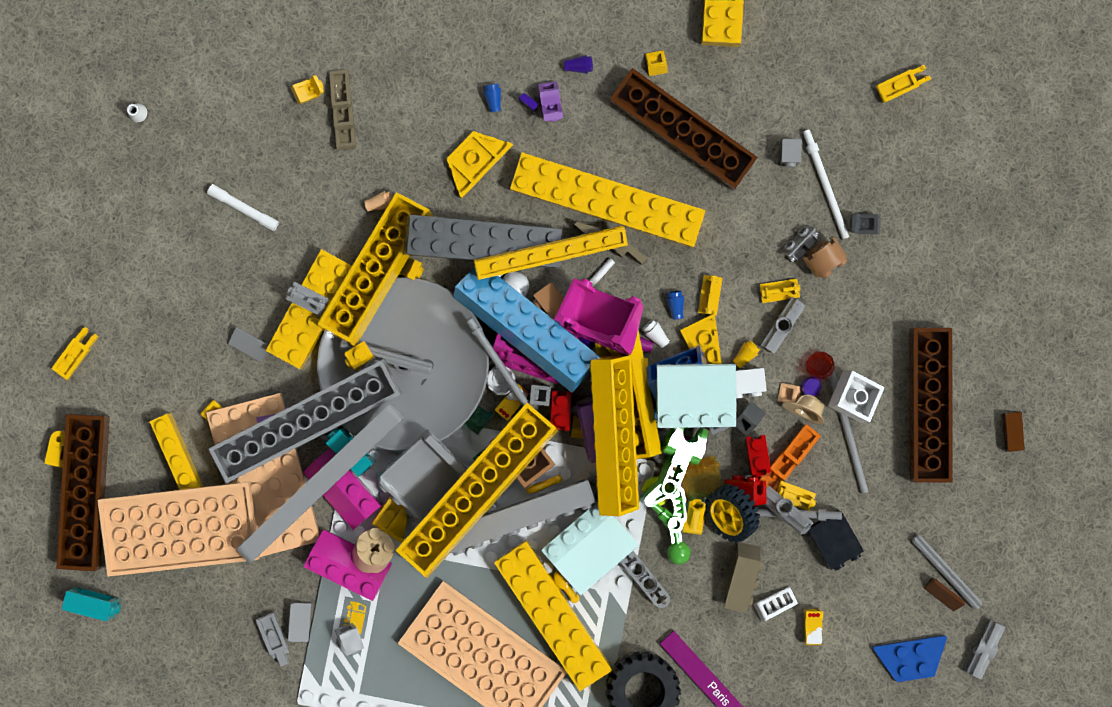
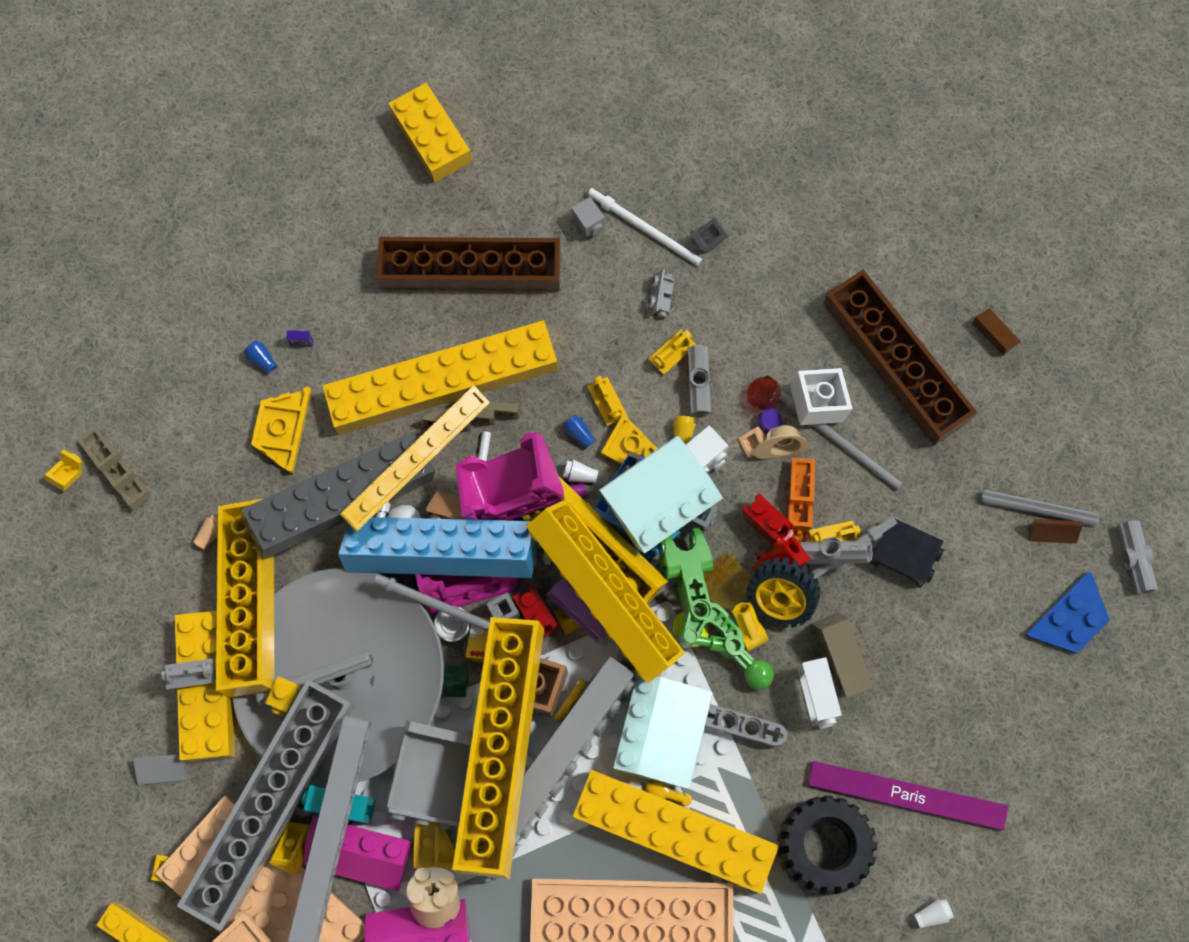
camera: 30 degrees left, 15 degrees down
white piece [207,184,279,232] -> none
yellow bracket [399,257,424,281] -> none
medium lavender brick [538,81,563,122] -> none
dark purple cone [564,55,593,74] -> none
yellow slope [645,50,668,76] -> none
dark grey brick [736,401,766,436] -> none
white slope [753,586,798,621] -> none
medium nougat brick [802,236,847,279] -> none
yellow leg [803,609,823,645] -> none
yellow hinge [875,65,931,104] -> none
none -> yellow slope [269,822,310,875]
none -> white window [797,657,842,729]

